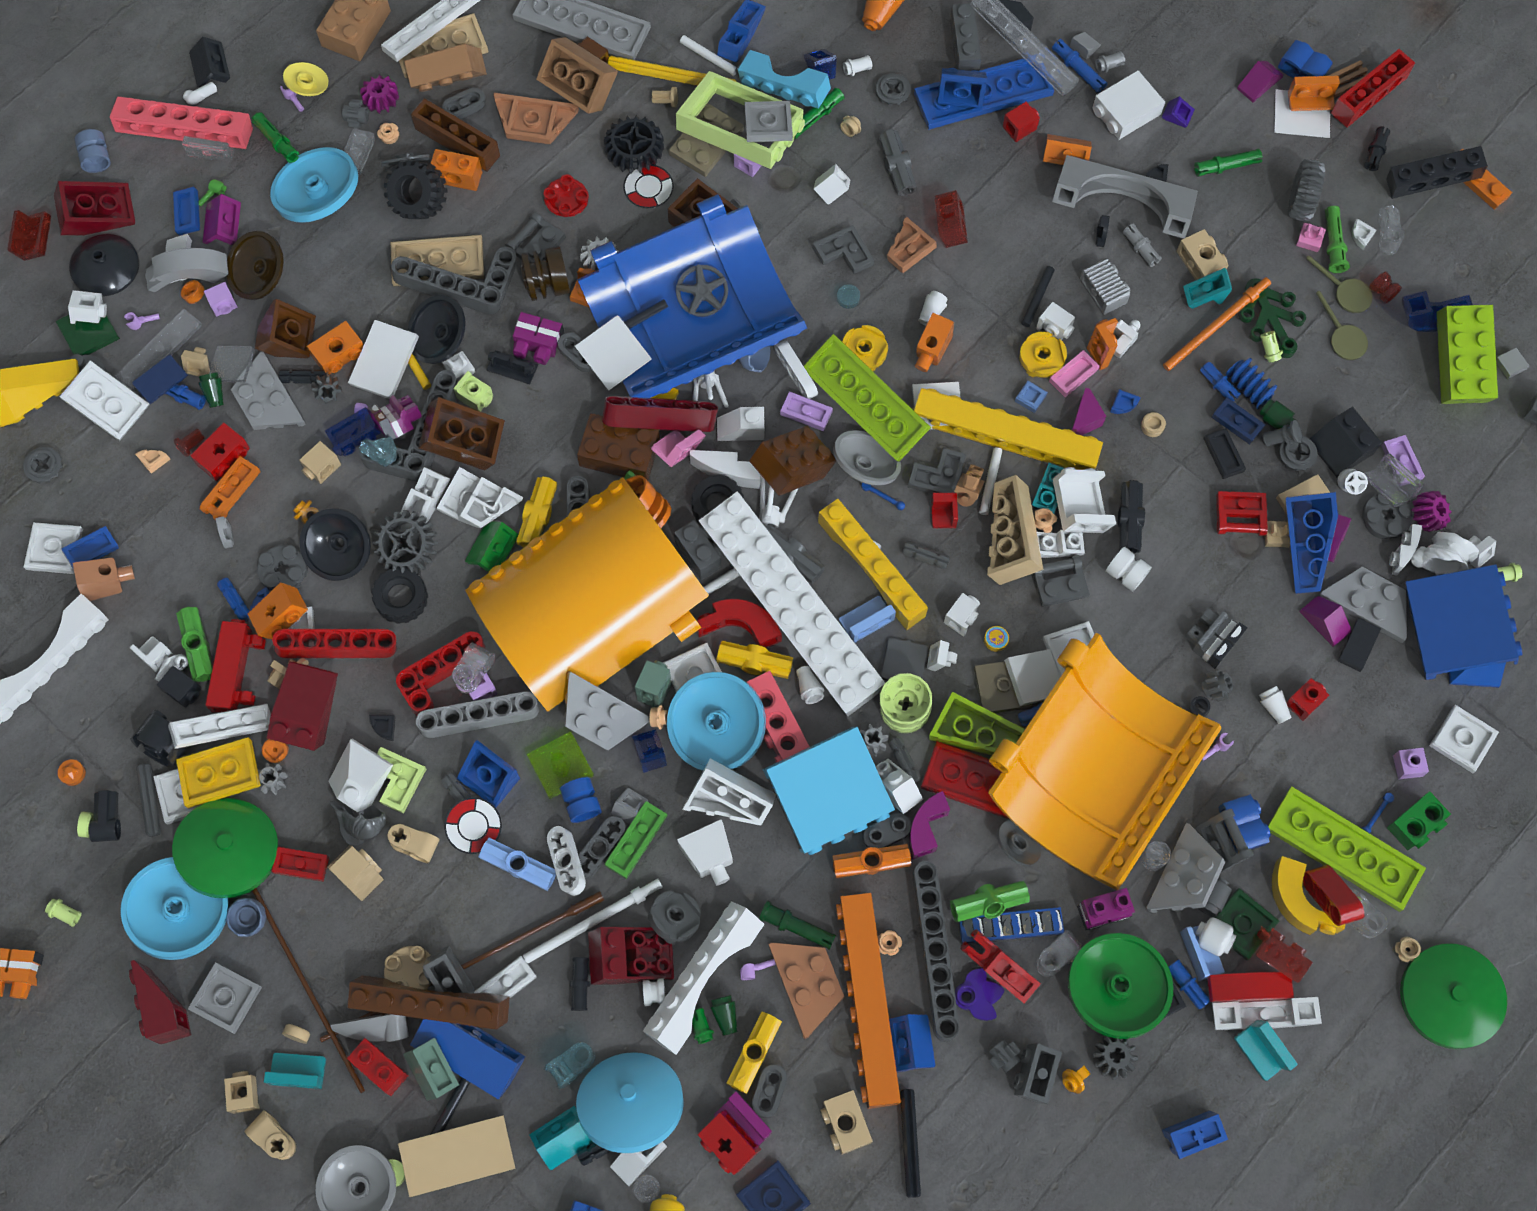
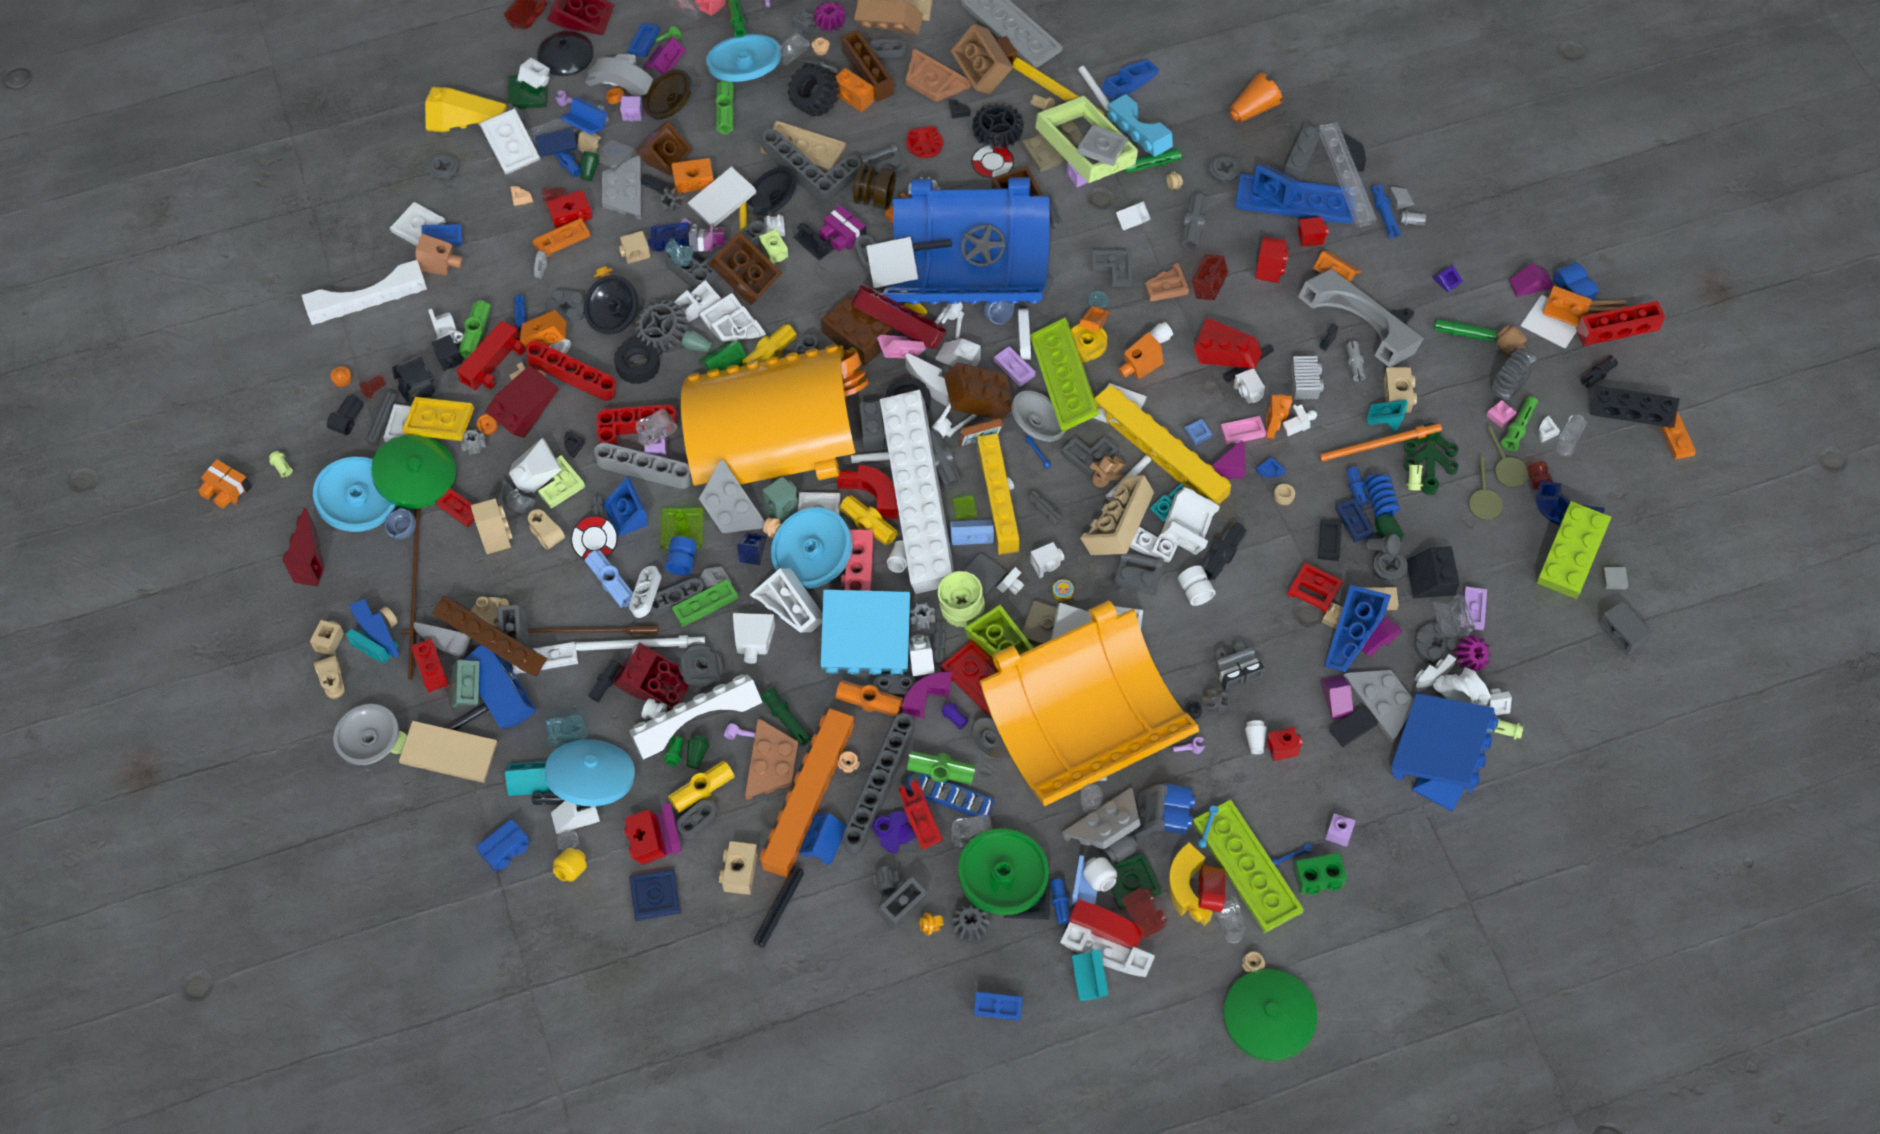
camera: 30 degrees right, 10 degrees down
yellowish green tile [77,812,93,838] -> none
white tile [168,704,271,749] -> none
light grey plate [188,962,262,1034] -> none
clear blue slope [804,49,837,80] -> none
white pin [843,55,872,76] -> none
red panel [931,493,958,528] -> none
yellow plate [1019,332,1067,378] -> none
light nougat plate [1034,509,1057,533] -> none
magenta hips [1077,888,1135,931] -> none
white brick [1092,71,1165,140] -> none
white wheel [1337,468,1368,495] -> none
white tile [1429,705,1499,773] -> none
none -> blue slope [349,599,399,658]
none -> clear red piece [359,375,386,399]
none -> blue panel [561,97,608,135]
none -> sand green cone [681,330,713,354]
none -> bright green piece [716,80,734,134]
none -> dark purple pin [941,702,969,730]
none -> black tile [948,100,971,119]
none -> clear neon green tile [952,495,977,521]
none -> dark orange tile [958,418,1003,447]
none -> orange tile [1079,306,1110,332]
none -> red wedge [1193,318,1262,369]
none -> dark azure hinge [1198,805,1218,848]
none -> red brick [1255,236,1289,283]
none -> medium nougat head [1496,325,1527,355]

